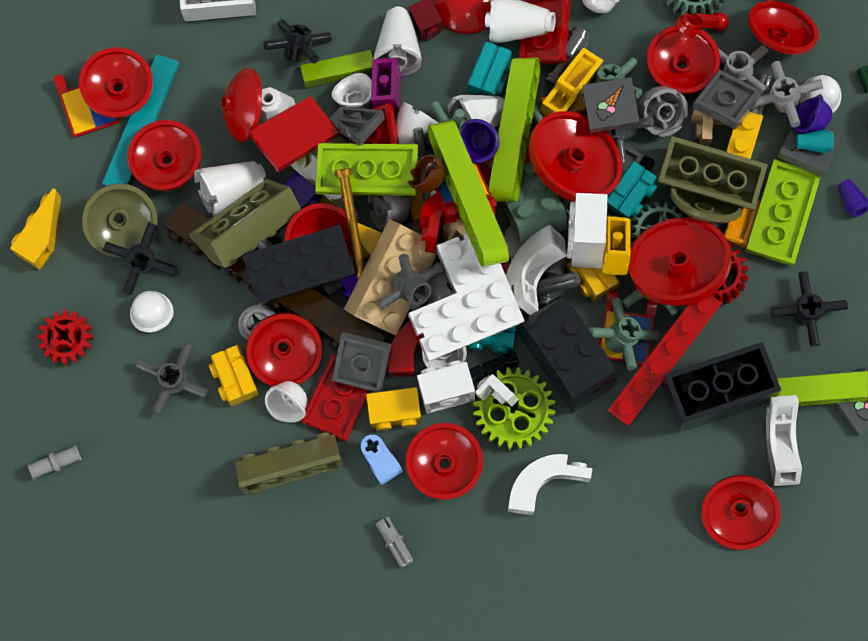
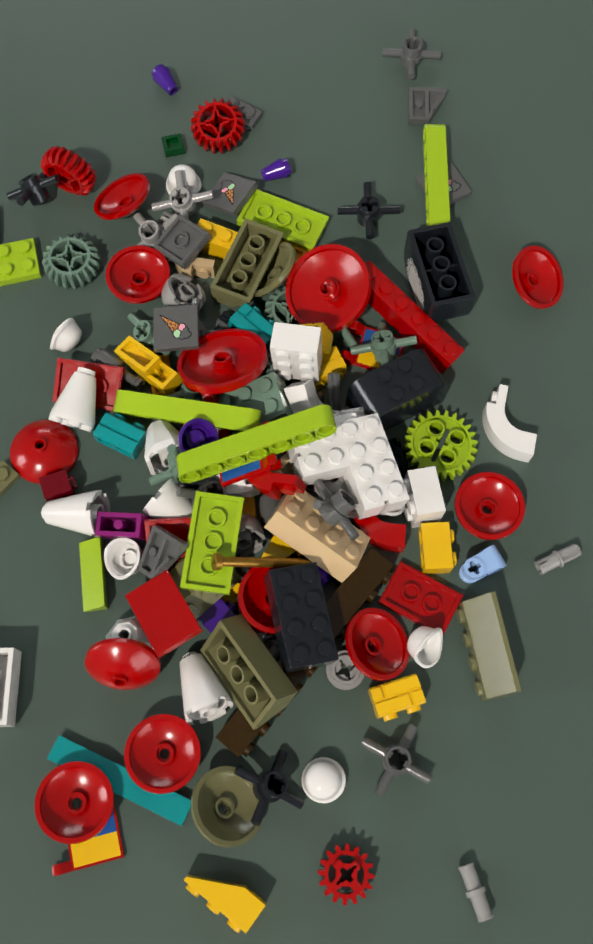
camera: 90 degrees left, 5 degrees down
black bar [263,19,332,64] -> none
dark grey tile [332,332,392,392] -> none
reddish brown hair [407,155,445,193] -> none
white bracket [475,374,519,407] -> none
red piece [675,12,729,38] -> none
white arch [766,395,802,486] -> none
dark purple helmet [793,94,833,133] -> none
teal cone [796,129,834,154] -> none

